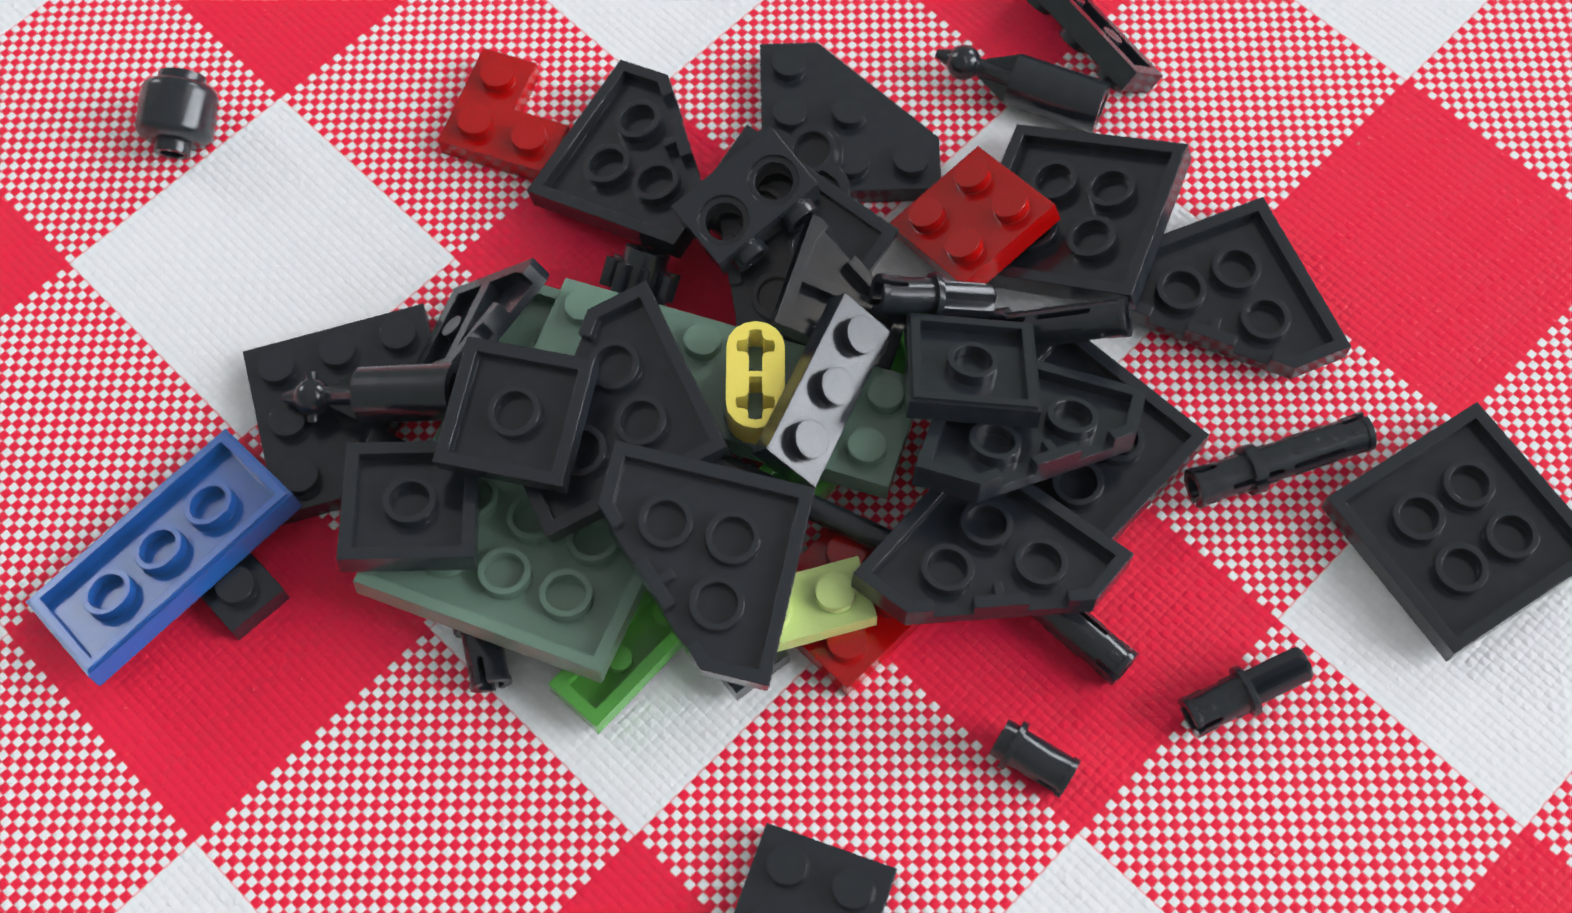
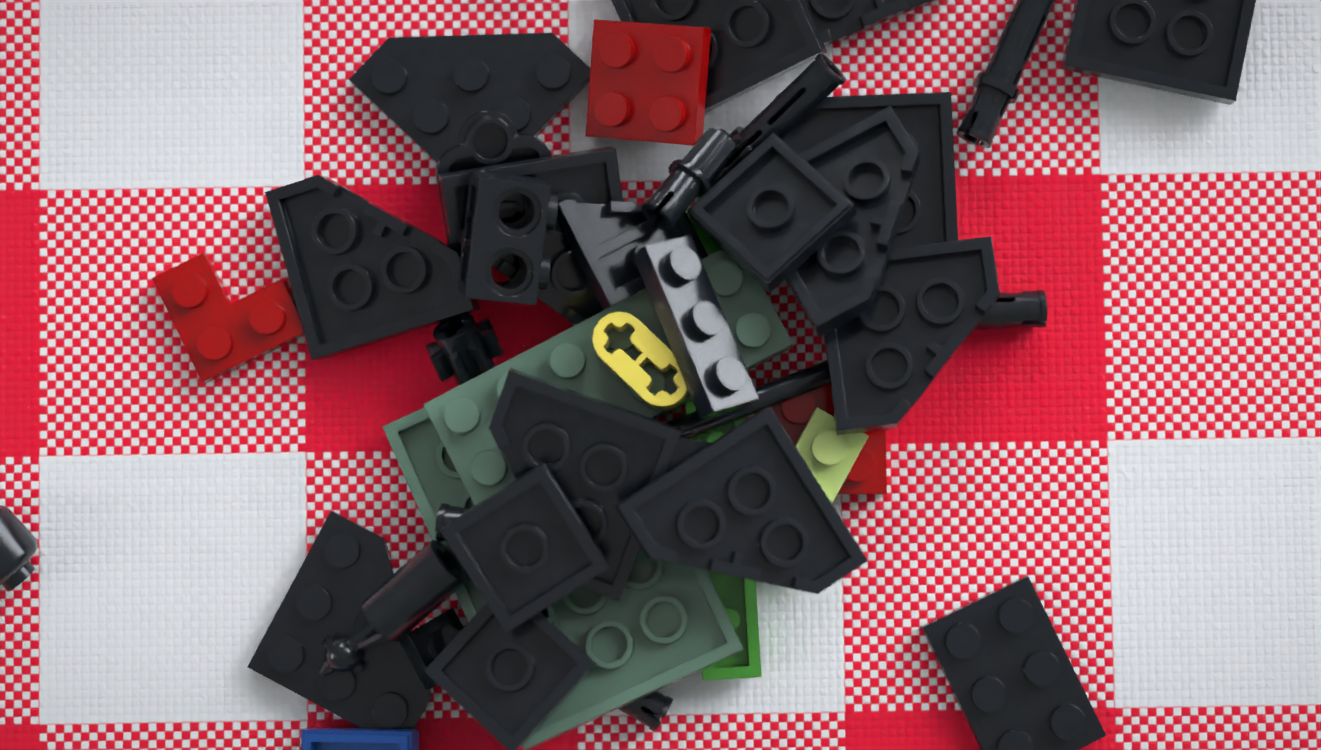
camera: 50 degrees left, 20 degrees up
black wing [416,258,550,364] -> none
black pin [989,719,1081,798] -> none
black axle [1178,647,1314,738] -> none

